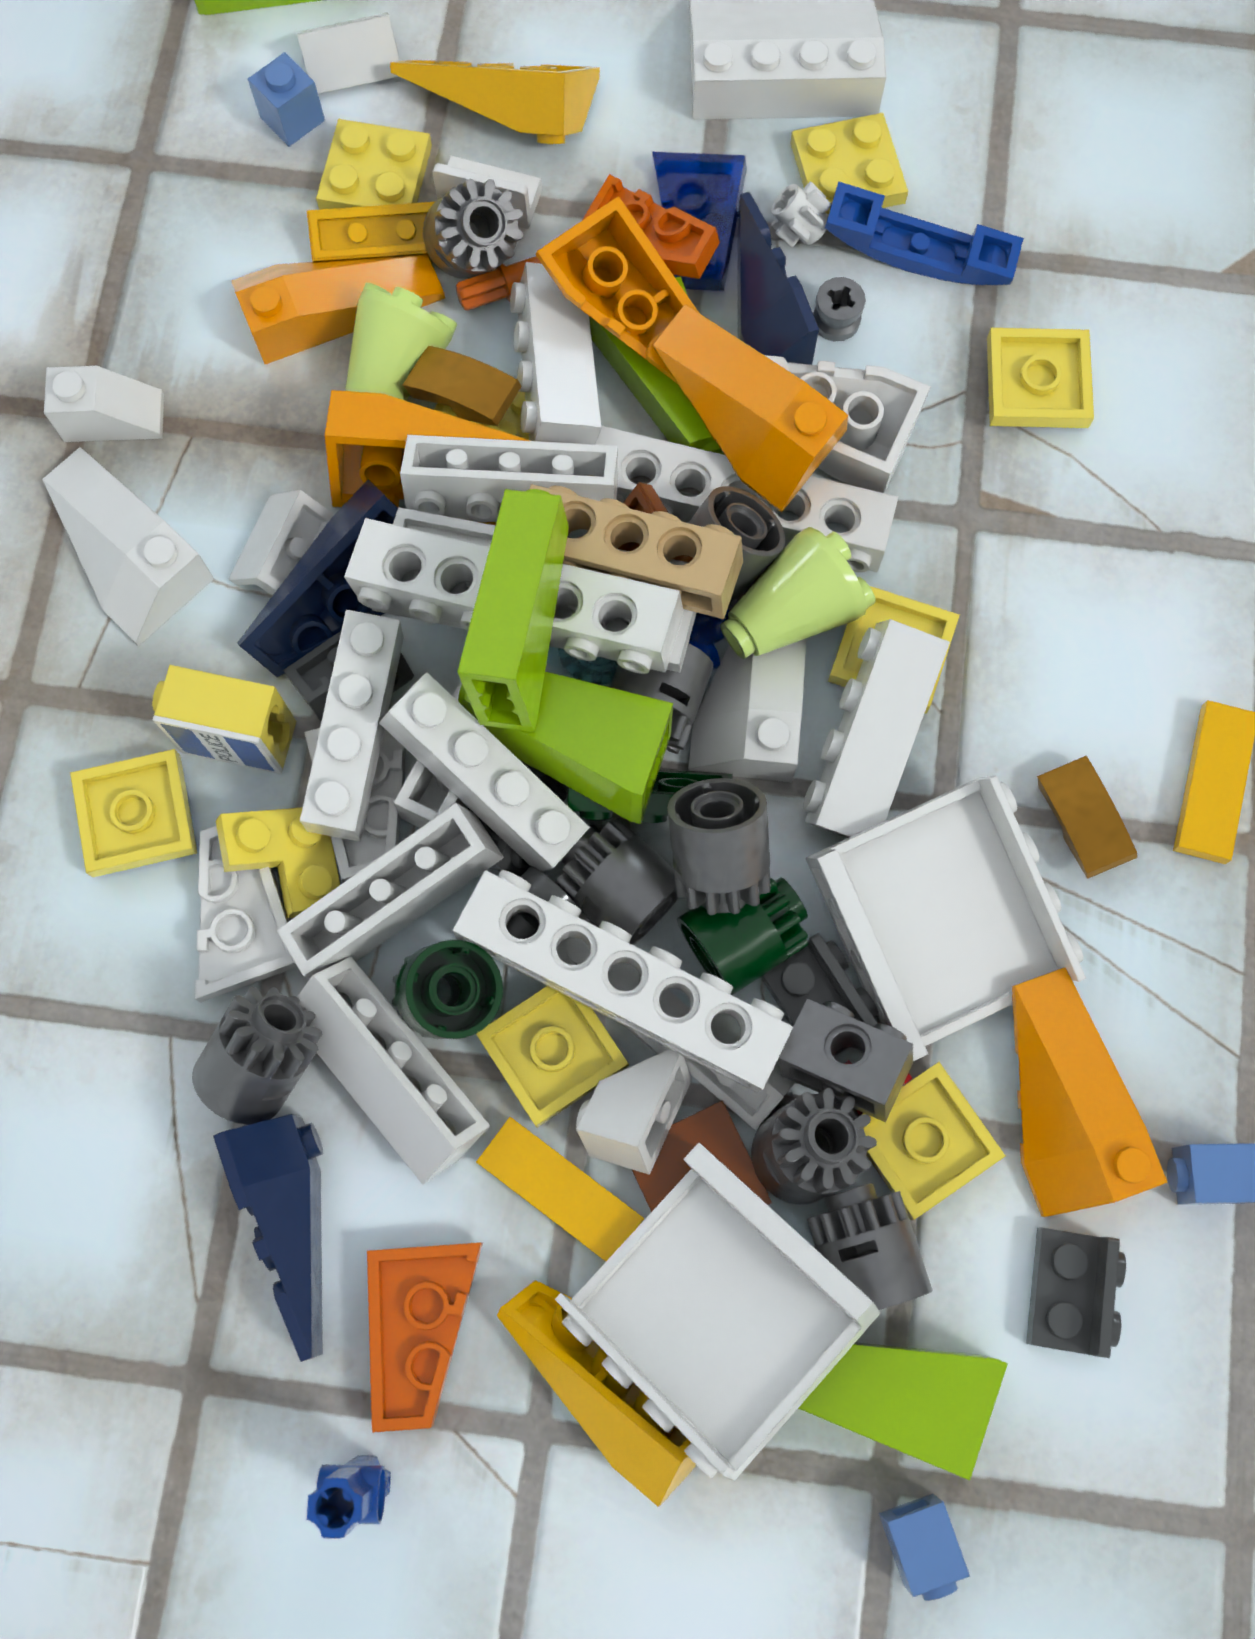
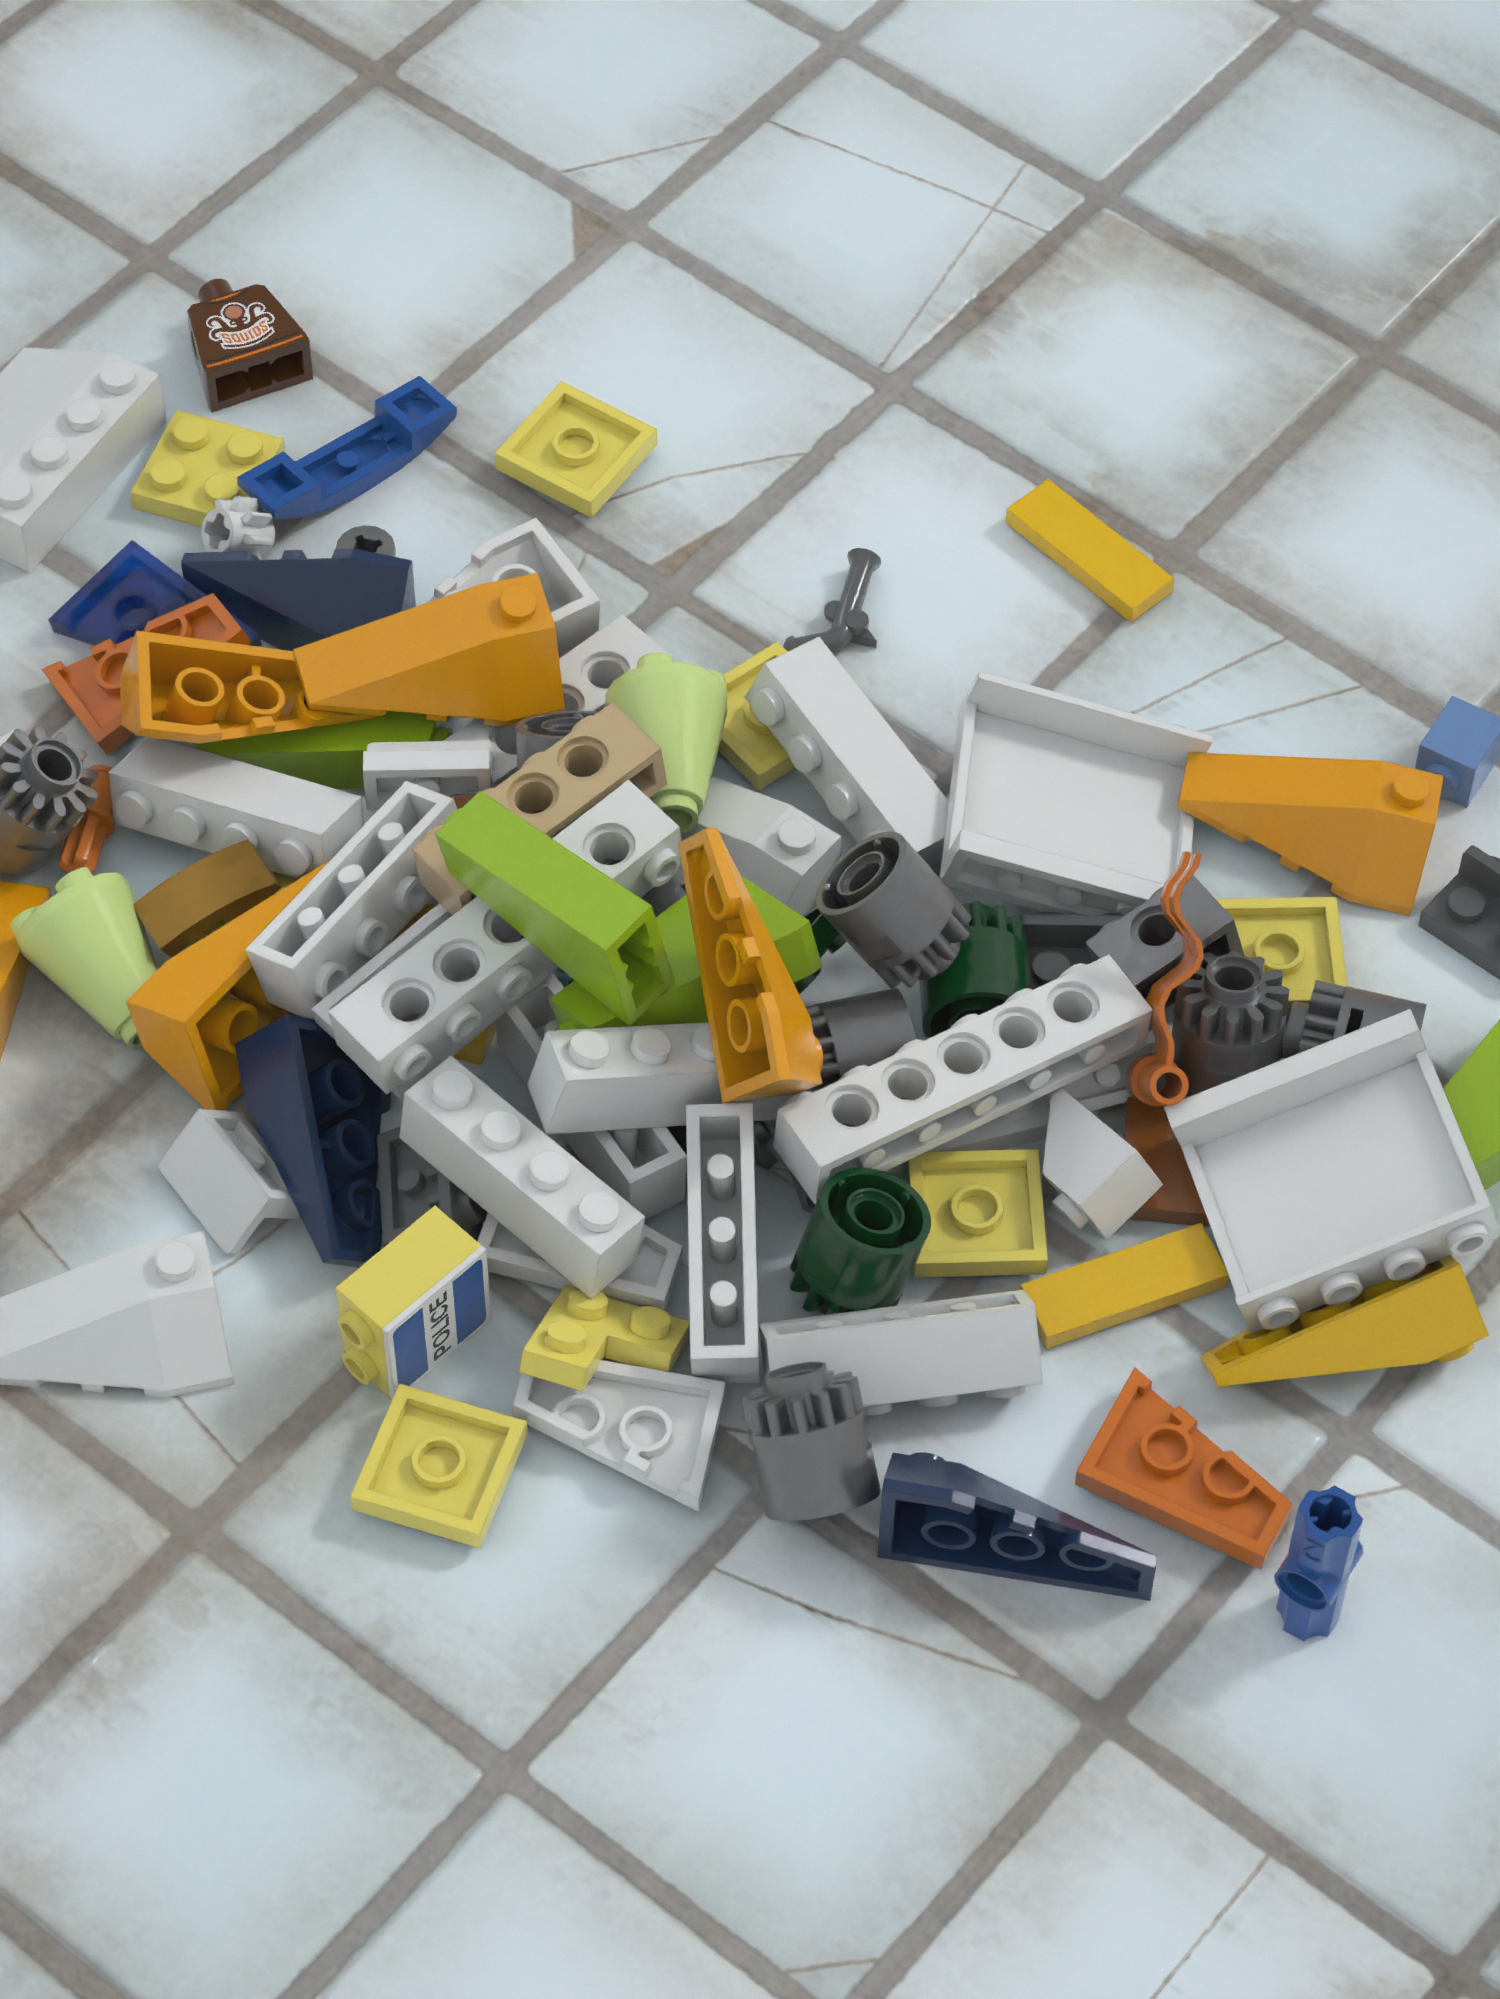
camera: 60 degrees left, 20 degrees down
pearl gold slope [1037,756,1137,879] -> none
none -> reddish brown torso [187,278,313,413]
none -> white panel [363,740,492,809]
none -> light orange wedge [678,828,823,1103]
none -> dark grey piece [783,548,881,654]
none -> orange flag [1126,851,1204,1106]

